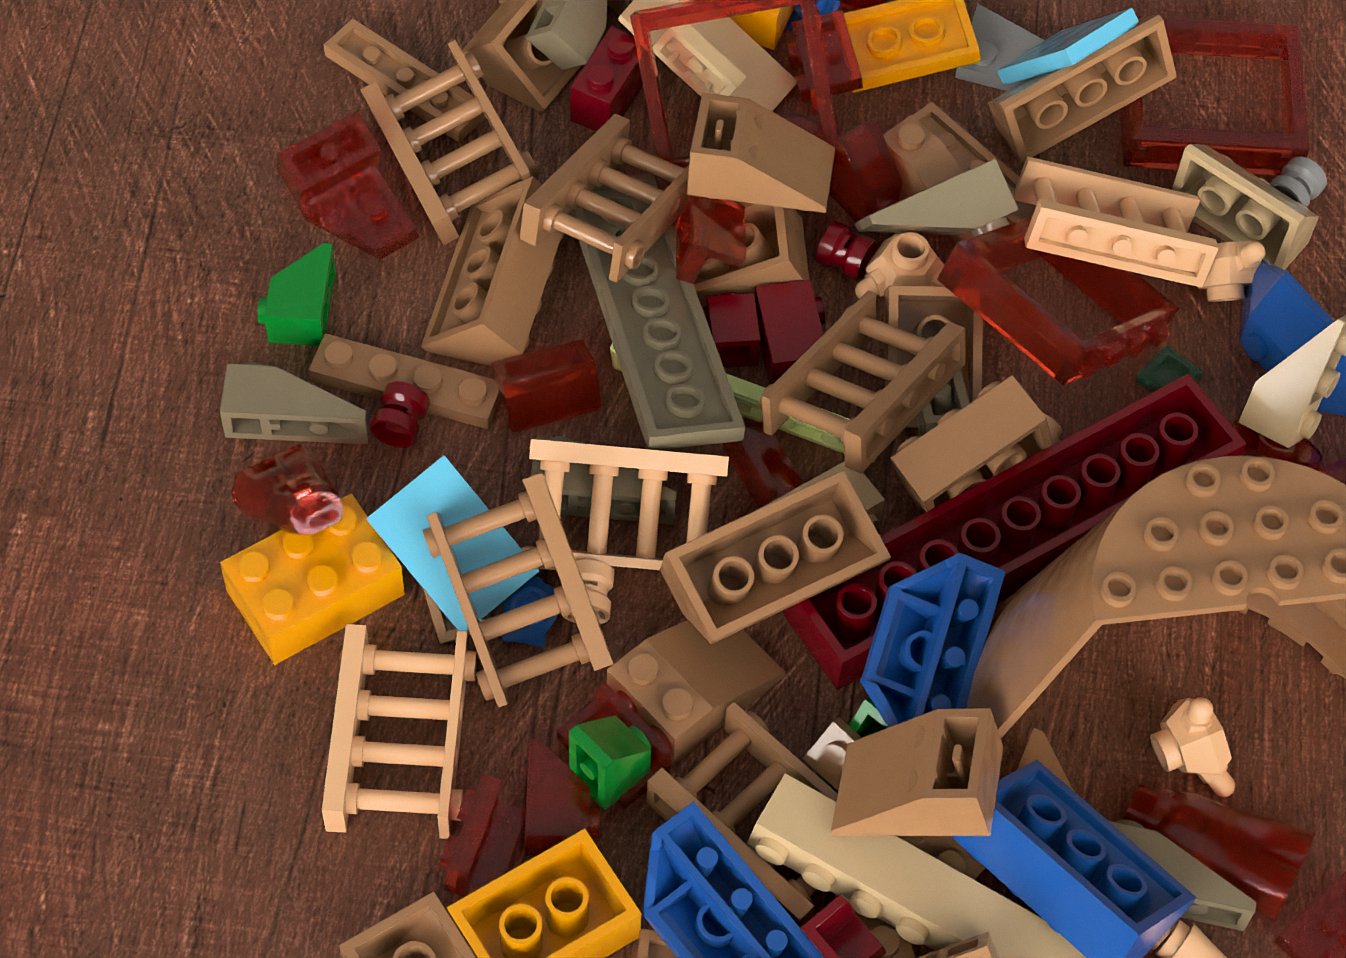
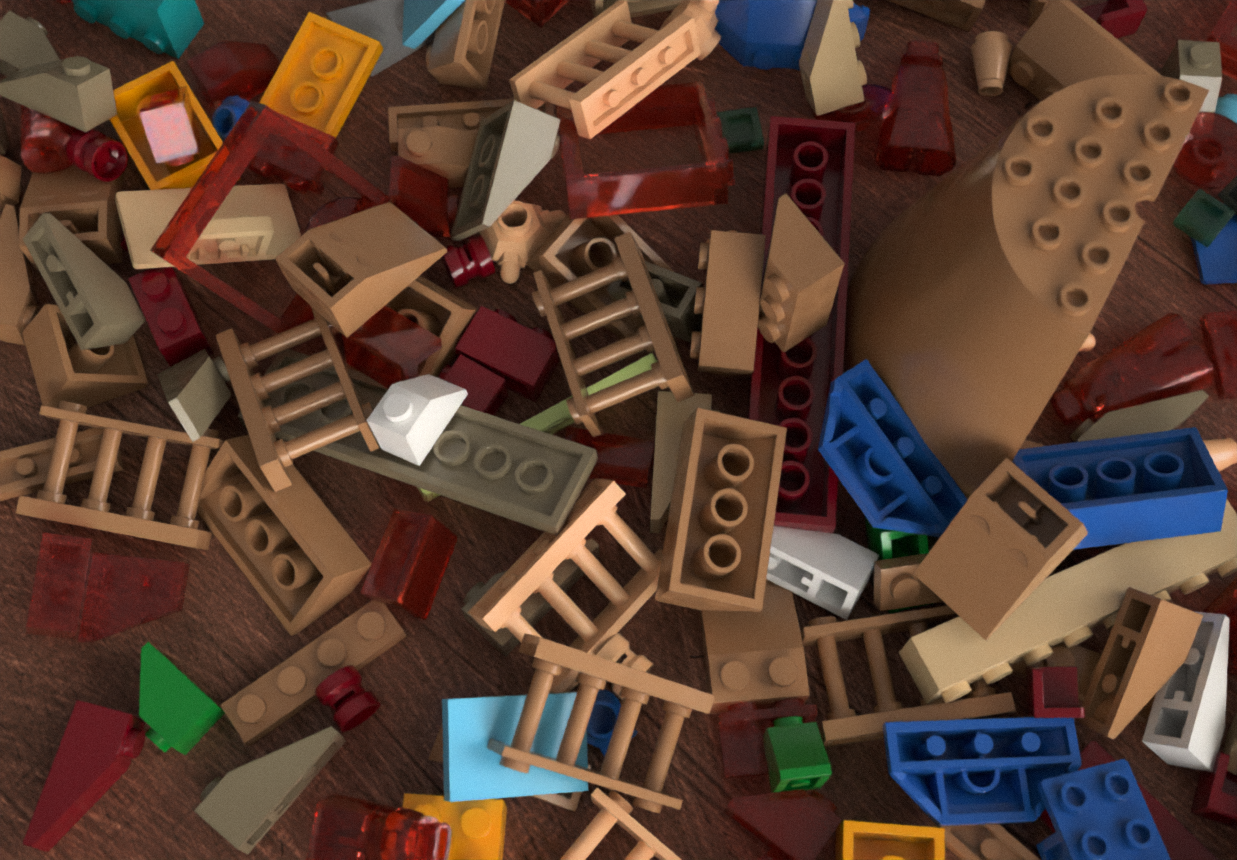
camera: 50 degrees left, 10 degrees up
none -> dark red slope [22,700,145,852]
none -> dark tan slope [157,348,232,442]
none -> white slope [367,374,468,466]
none -> medium nougat slope [758,194,845,353]
none -> white slope [766,526,879,620]

